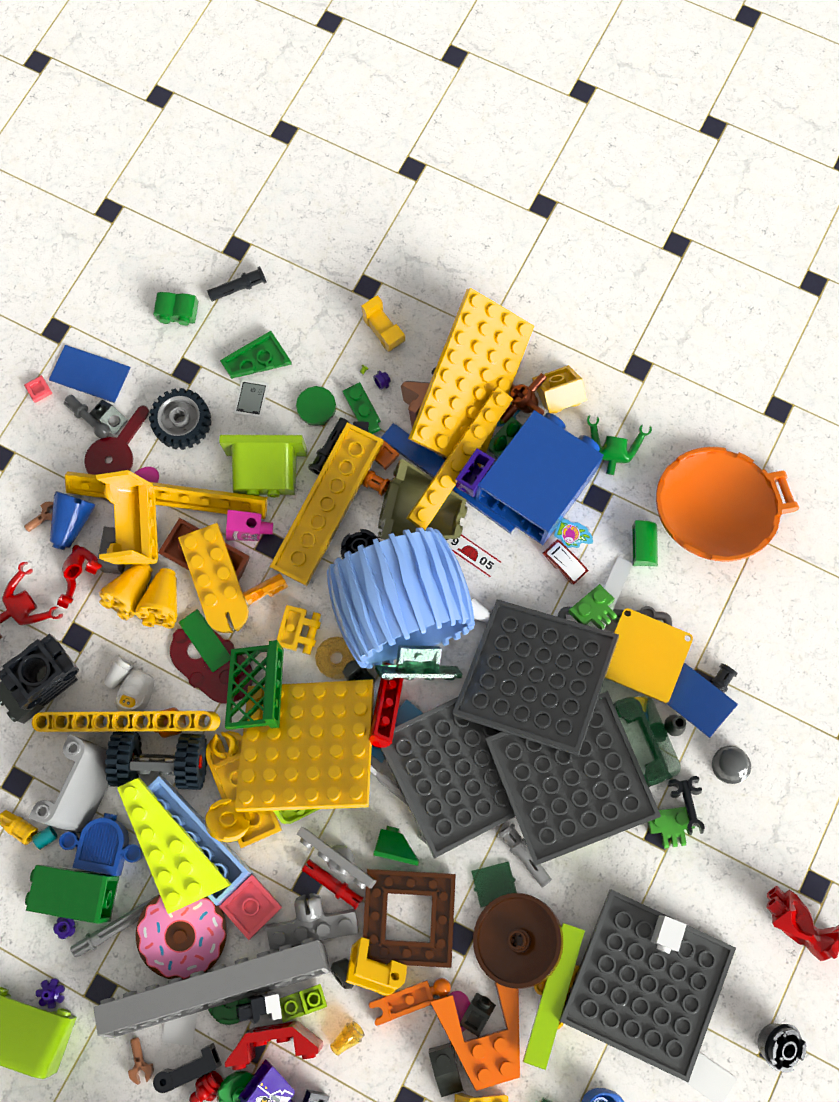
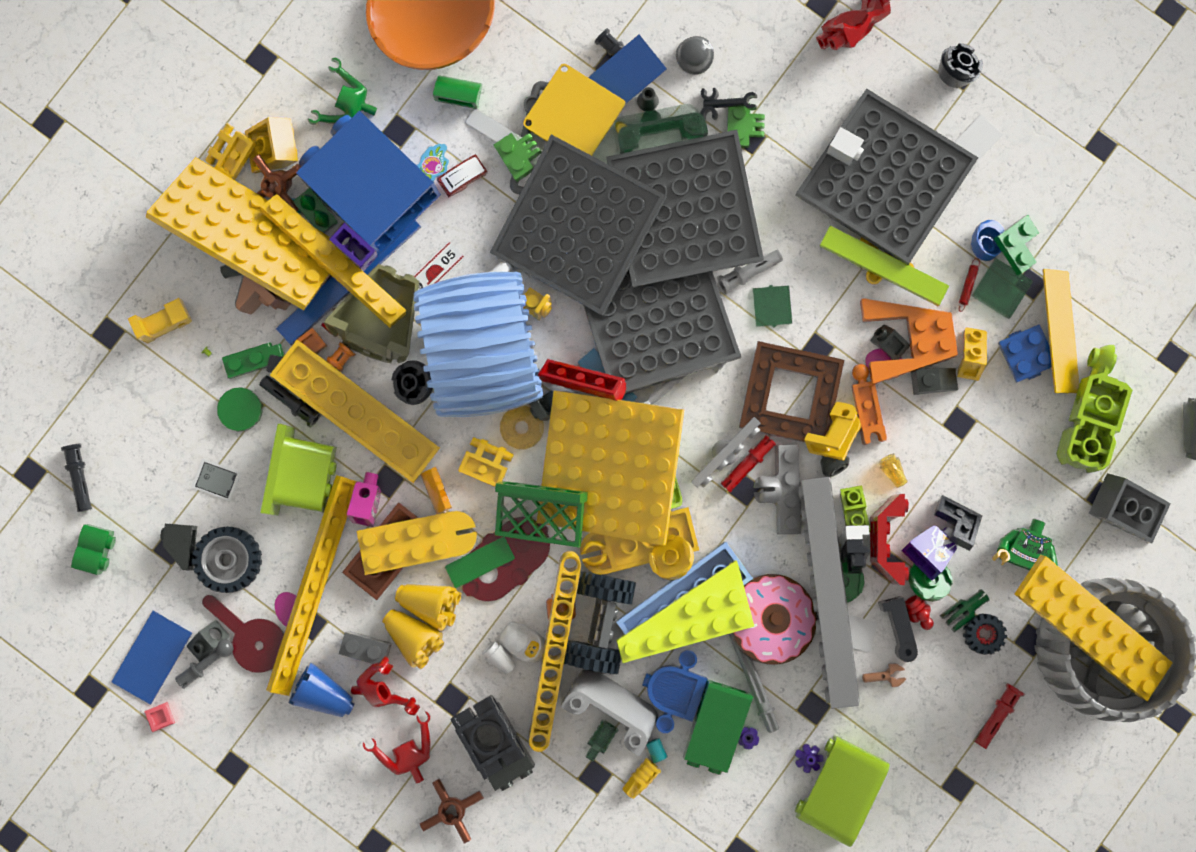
camera: 85 degrees left, 10 degrees up
nougat bar [24,502,53,532] -> none
yellow windscreen [96,470,158,565] -> none
coral plate [219,874,283,940] -> none
green wing [220,331,292,379] -> none
dark purple plate [373,371,391,390] -> none
green slope [373,826,420,866] -> none
clear green bracket [375,645,463,681] -> none
reddish brown dish [473,893,563,989] -> none
none -> pearl dark grey slope [160,523,197,571]
none -> yellow plate [205,123,257,180]
none -> yellow bracket [523,287,552,320]
none -> clear green hinge [586,719,619,762]
none -> red piece [959,258,980,312]

